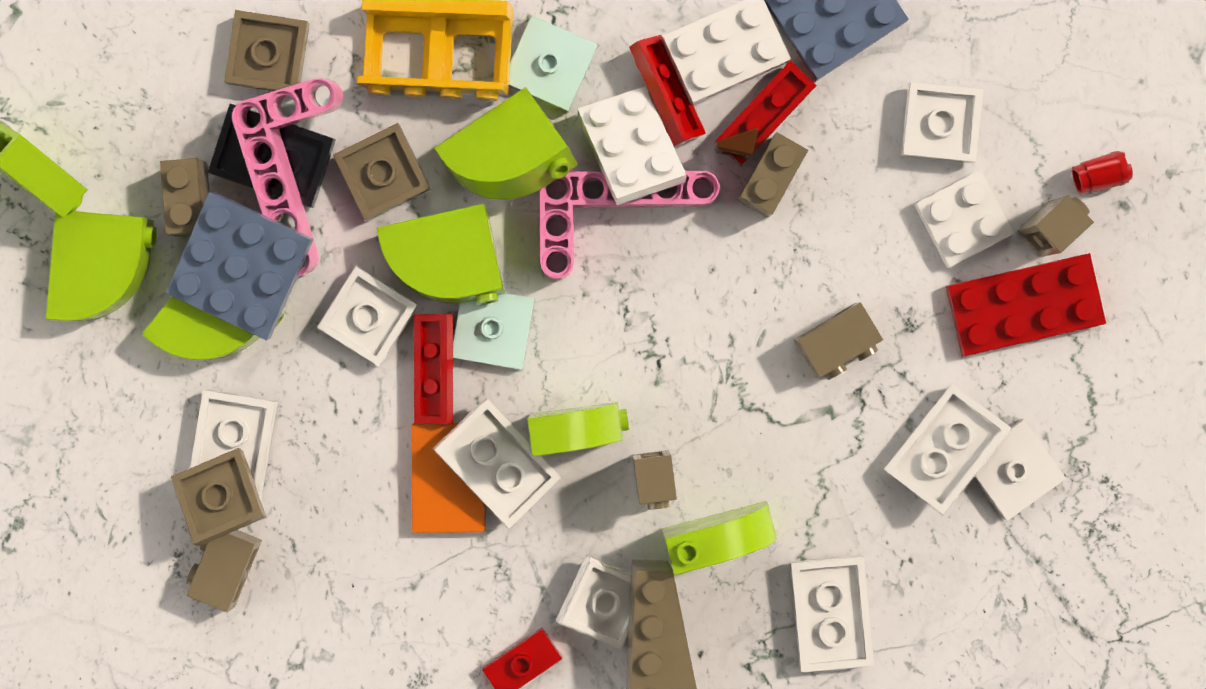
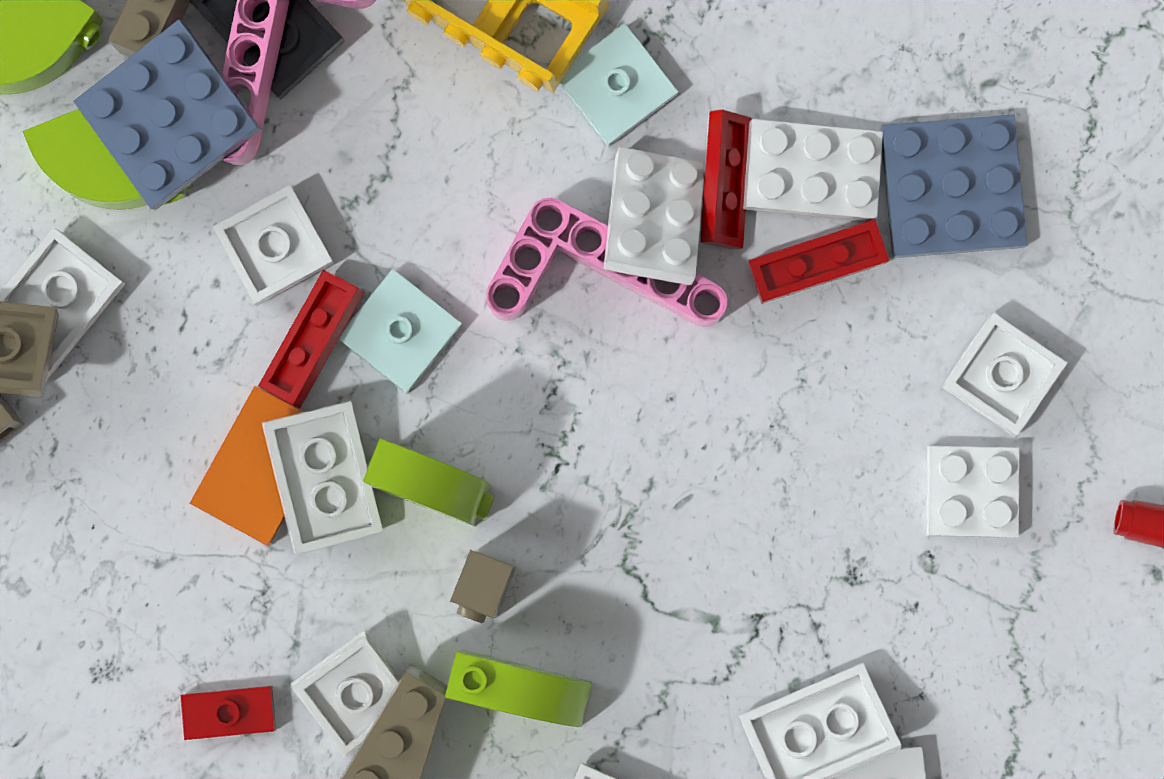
camera: 30 degrees right, 5 degrees down
dark tan plate [333,123,432,221] -> none
lime brick [376,203,505,305] -> none
lime brick [434,87,578,200] -> none
reddish brown slope [714,128,758,160] -> none
dark tan brick [737,132,809,218] -> none
dark tan brick [794,302,883,380] -> none
red plate [946,253,1106,356] -> none
dark tan brick [1017,195,1094,257] -> none

